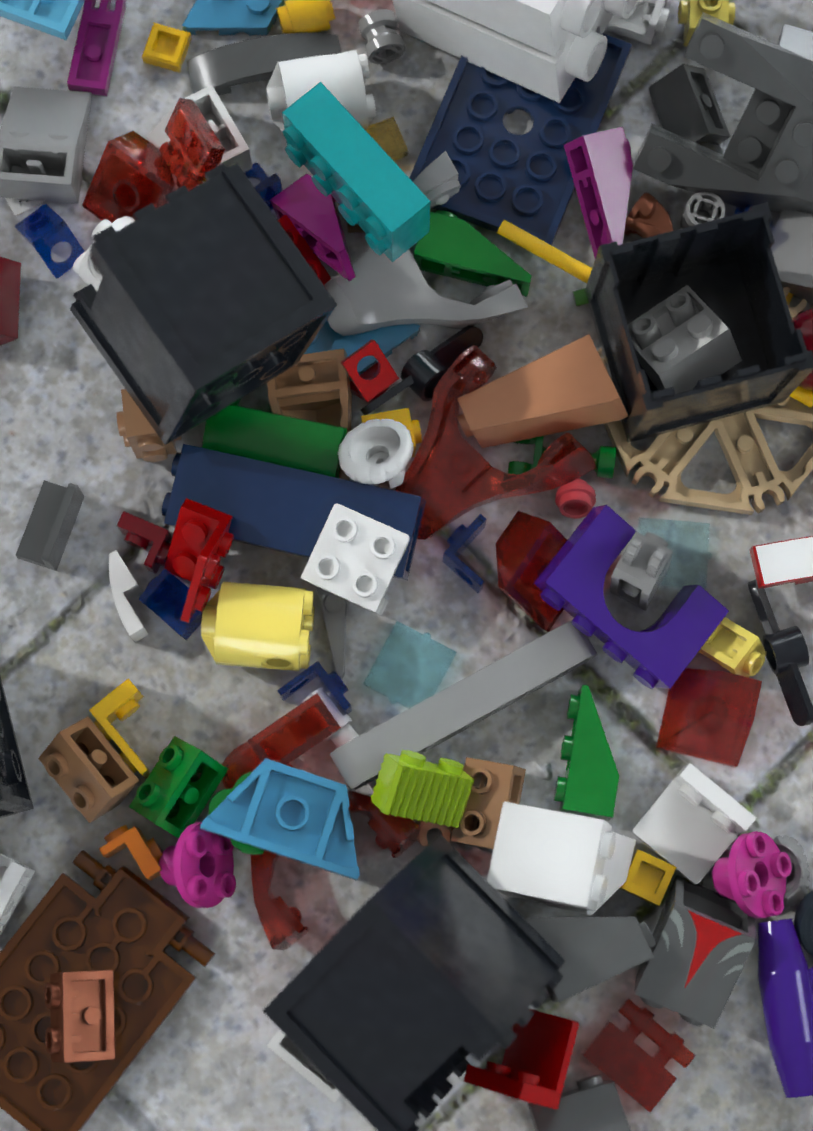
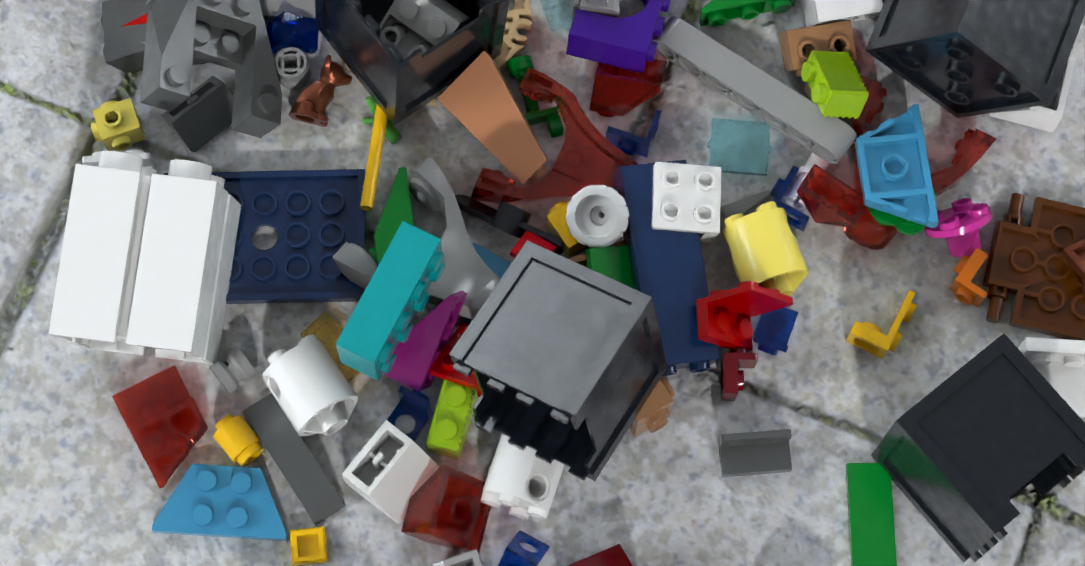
camera: 110 degrees left, 5 degrees down
medium nougat brick [38,716,140,824] -> none
white slope [109,550,149,643] -> none
green brick [129,736,229,839] -> none
clear red plate [160,98,225,191] -> none
coral plate [555,476,596,519] -> none
slope [564,126,633,259] -> none

